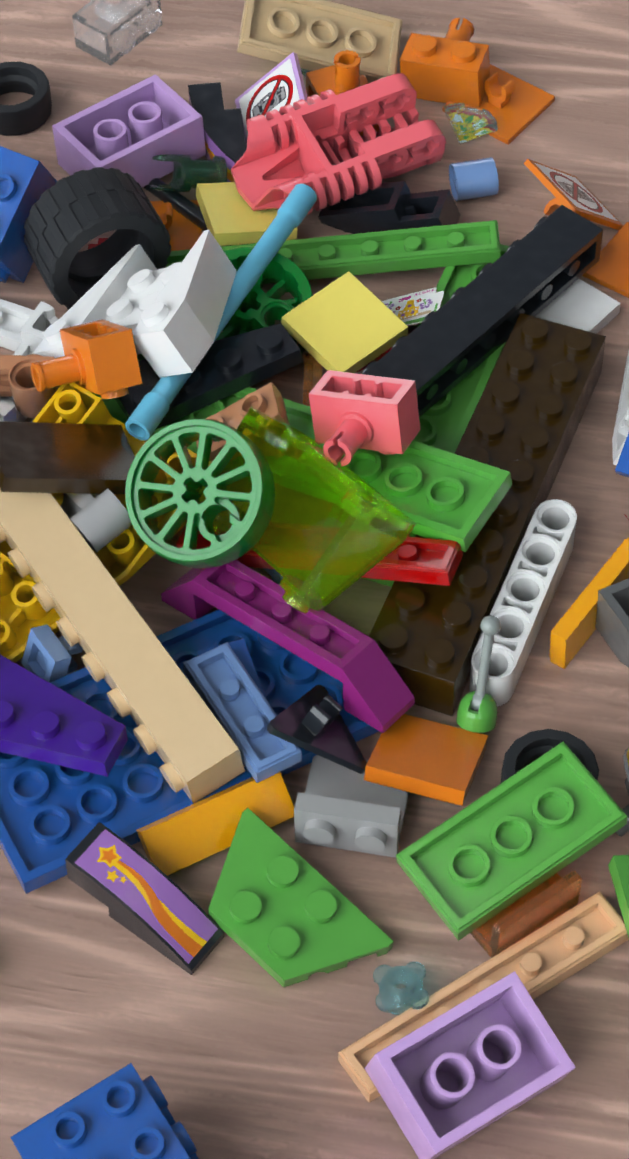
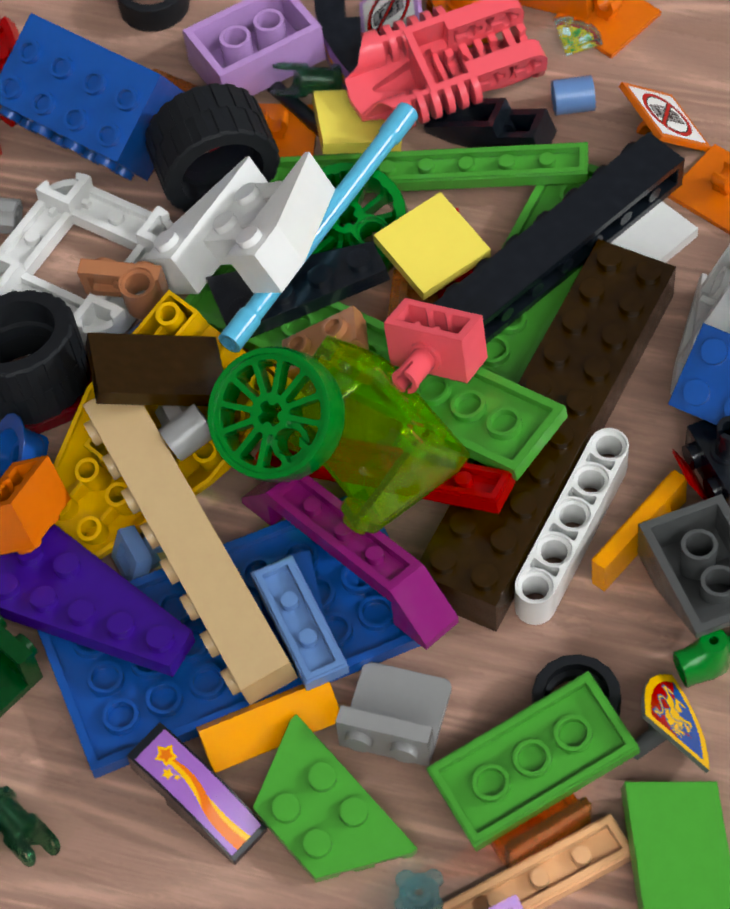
camera: 10 degrees right, 5 degrees up
orange brick [31,319,143,399] -> none
black piece [266,685,367,774] -> none
orange tile [364,714,488,806] -> none
white sticker [381,287,445,326] -> none
hinge [456,615,501,733] -> none

